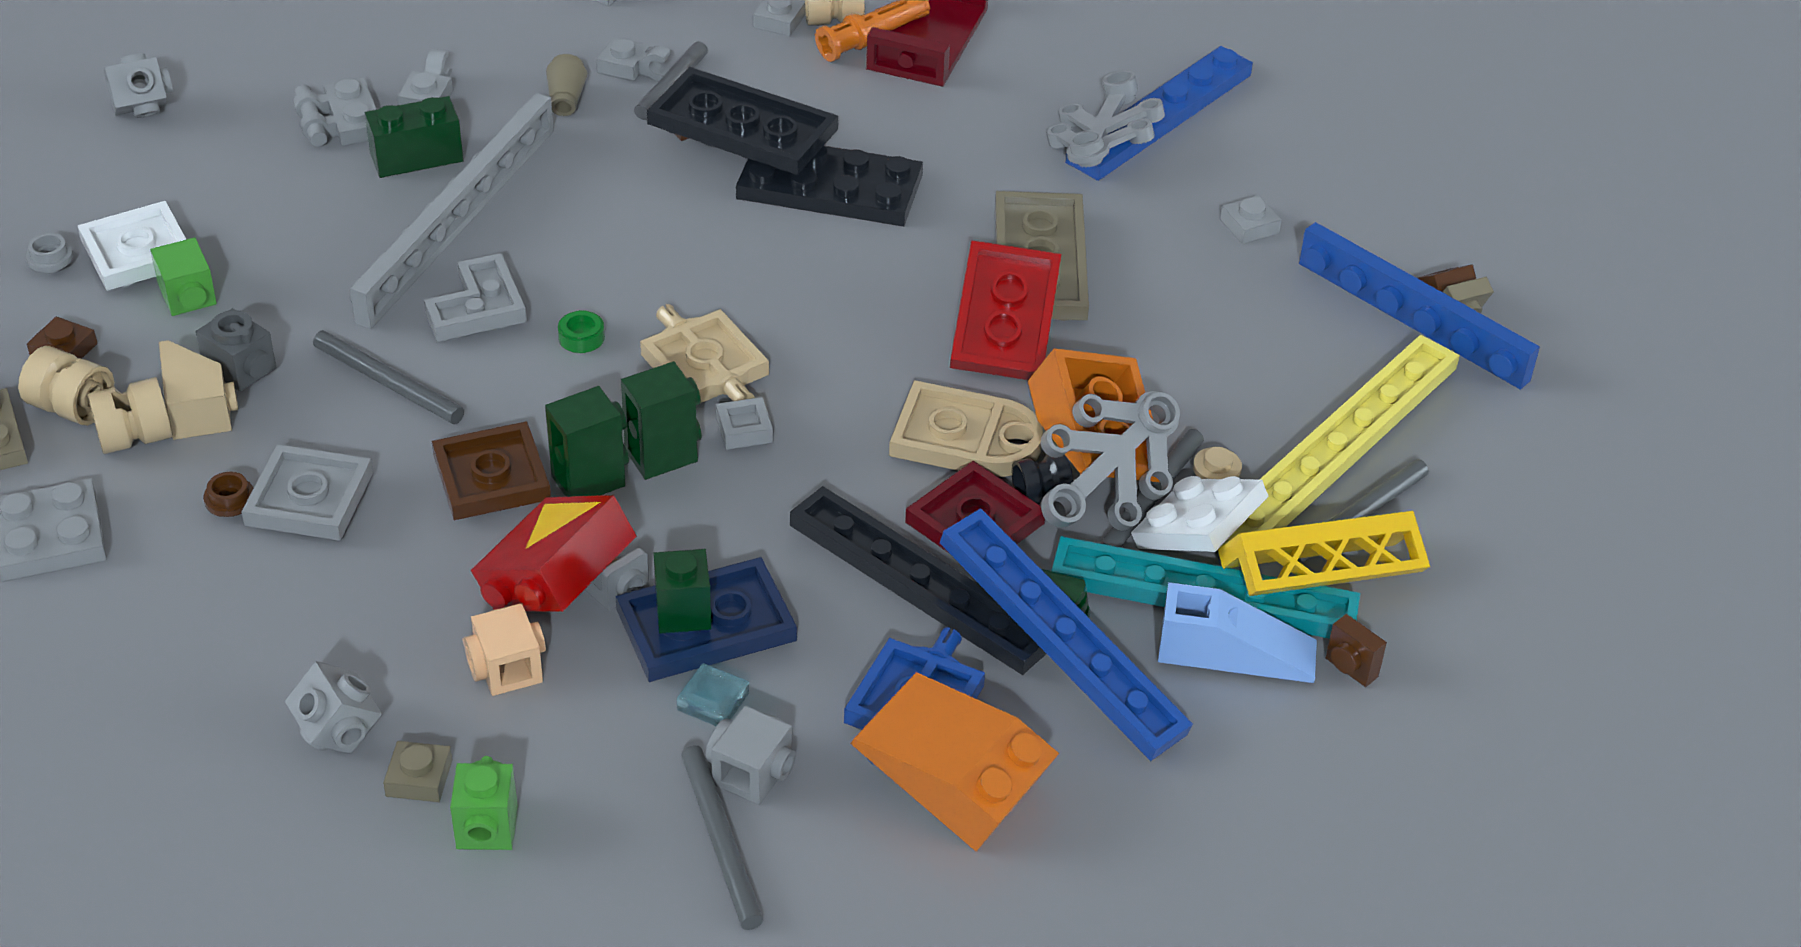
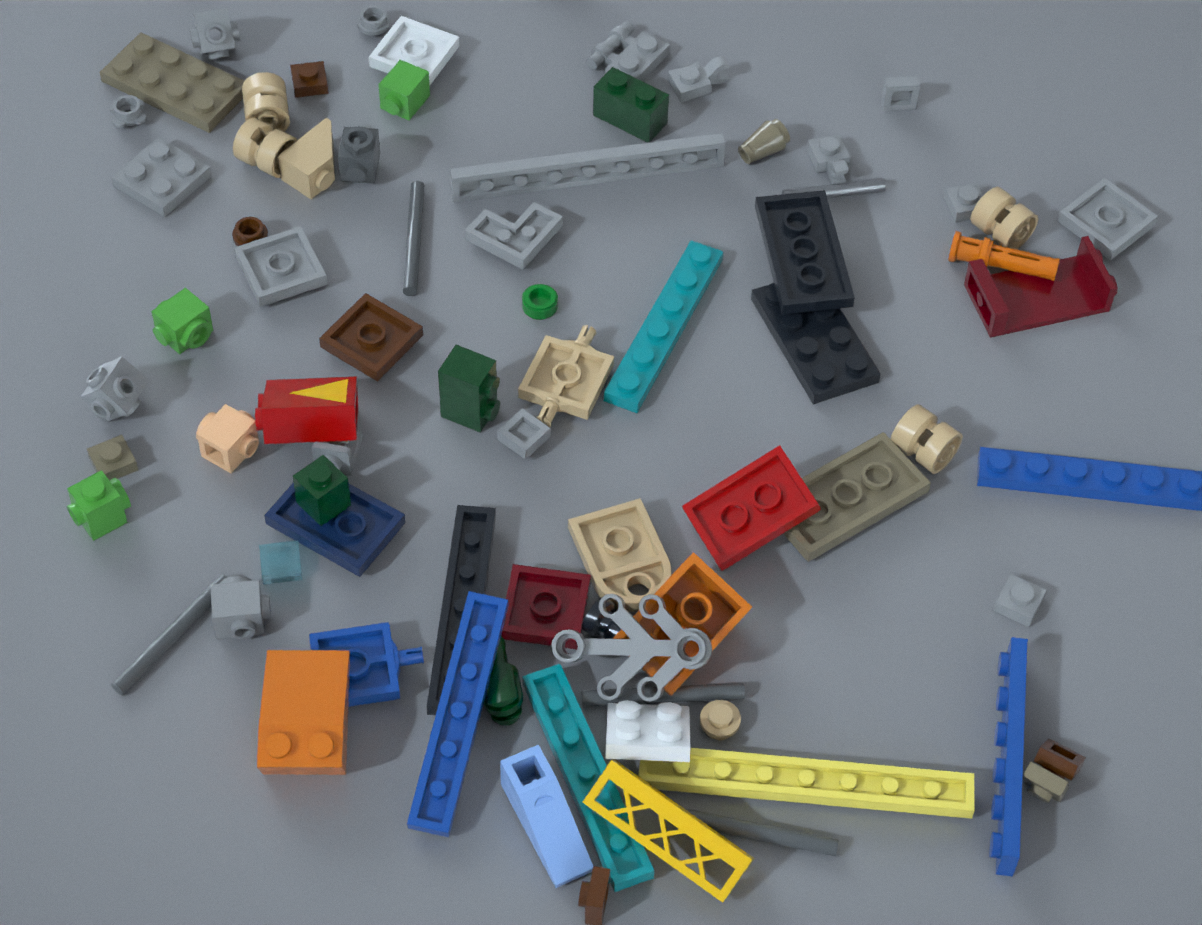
camera: 55 degrees right, 10 degrees up
dark green brick [545,386,629,497] -> none
light grey plant [1047,70,1165,167] -> none
none -> bright green brick [151,287,213,354]
none -> teal plate [603,240,723,413]
none -> tan wheel [891,404,963,474]

